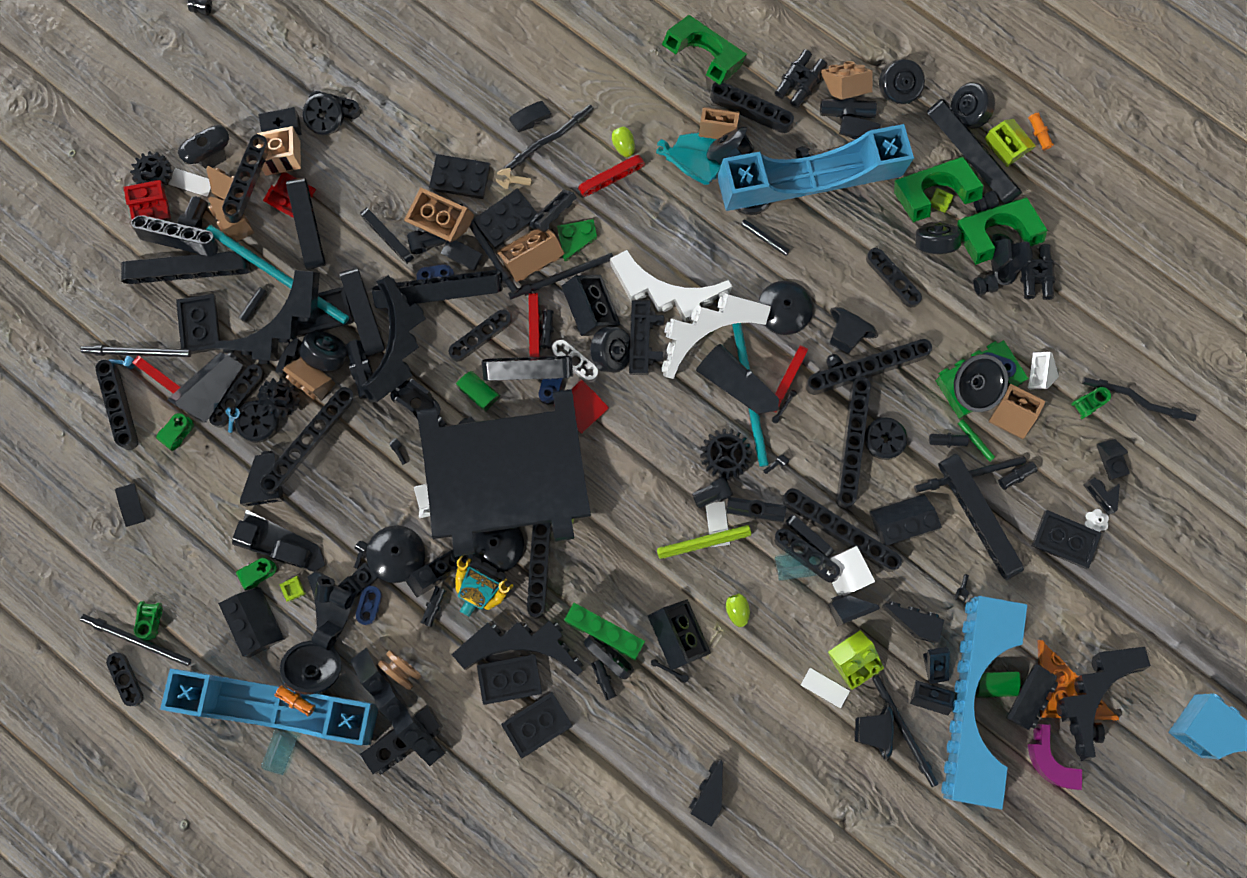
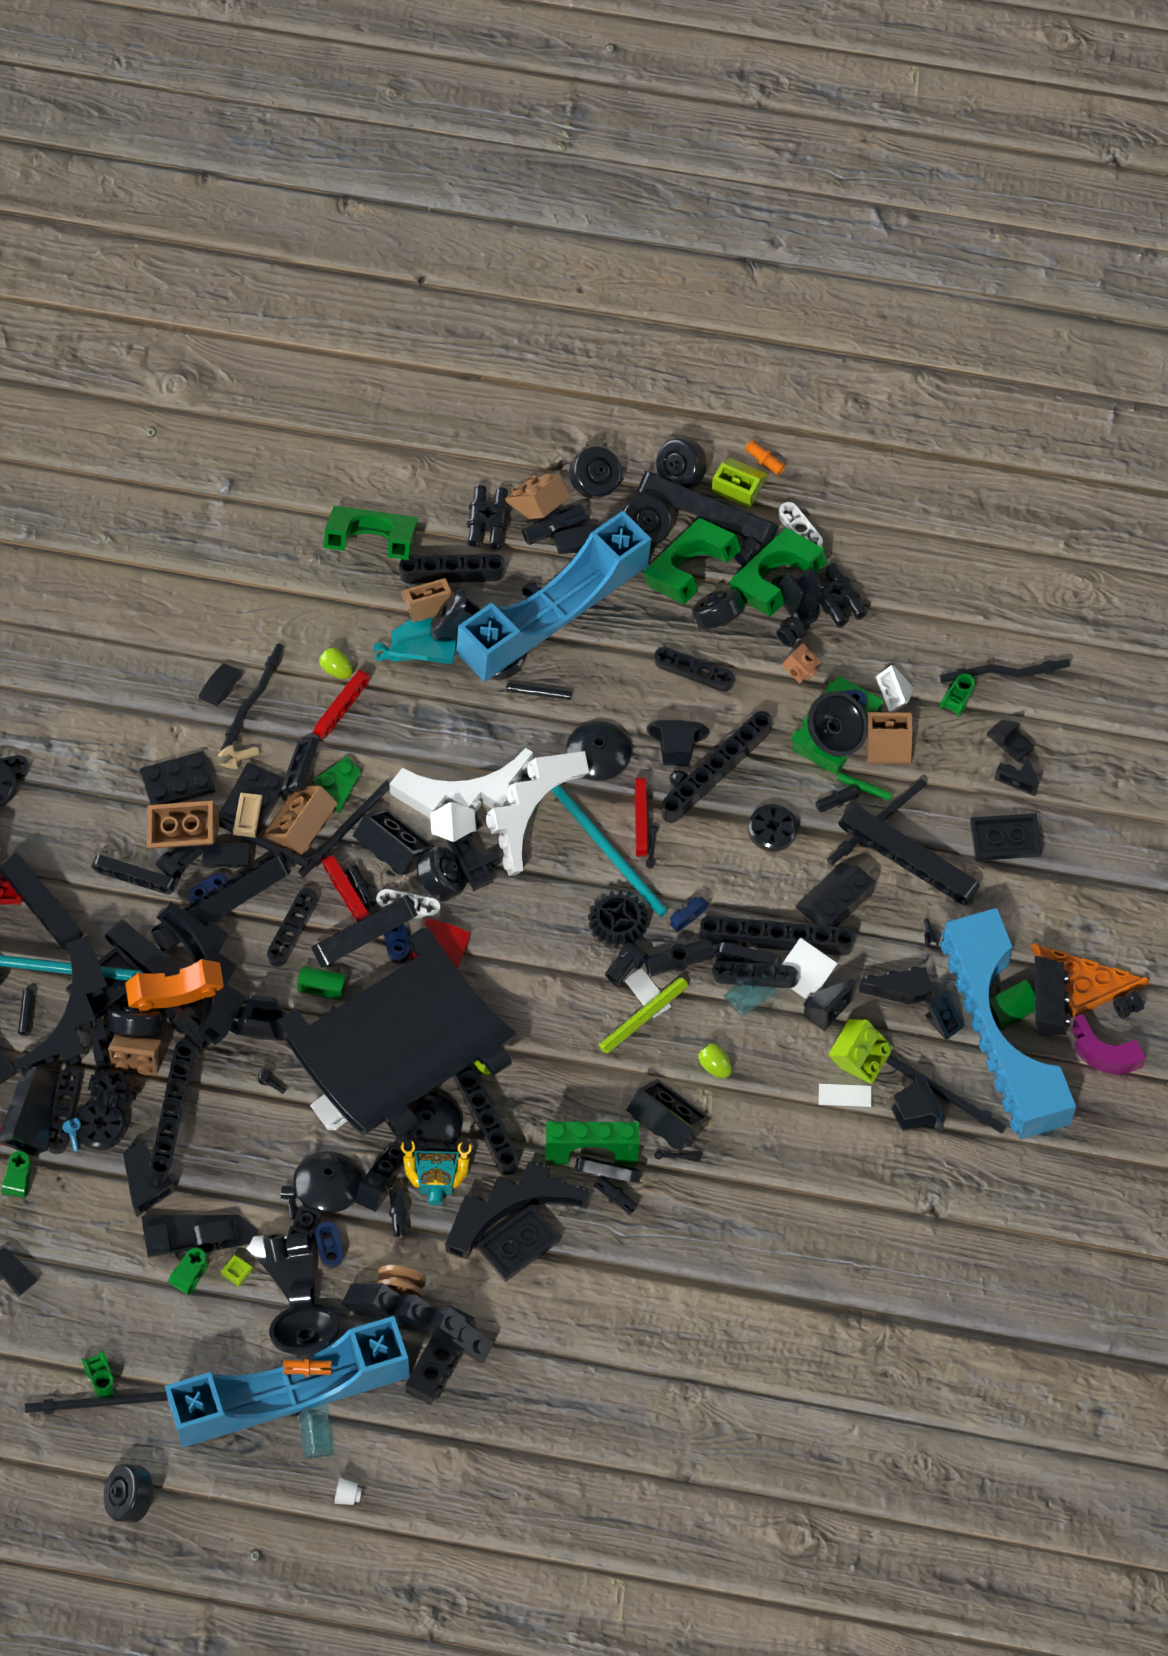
camera: 30 degrees left, 15 degrees down
black beam [106,652,143,706] -> none
black slope [218,587,285,658] -> none
black plate [501,692,573,759] -> none
black slope [688,759,723,827] -> none
black panel [696,344,779,414] -> none
black hand [763,455,789,474] -> none
black beam [836,377,871,509] -> none
black slope [910,680,955,715] -> none
lime tile [930,188,954,213] -> none
black pin [998,461,1038,490] -> none
black arch [1056,647,1151,762] -> none
white plant [1085,509,1109,532] -> none
none -> black wheel [103,1464,153,1523]
none -> orange brick [125,959,224,1011]
none -> tan tile [233,793,263,838]
none -> white hat [334,1477,362,1505]
none -> white slope [430,802,476,842]
none -> black wheel [622,495,672,547]
none -> dark blue plate [670,896,709,932]
none -> white beam [779,502,823,547]
none -> nougat brick [781,643,821,683]

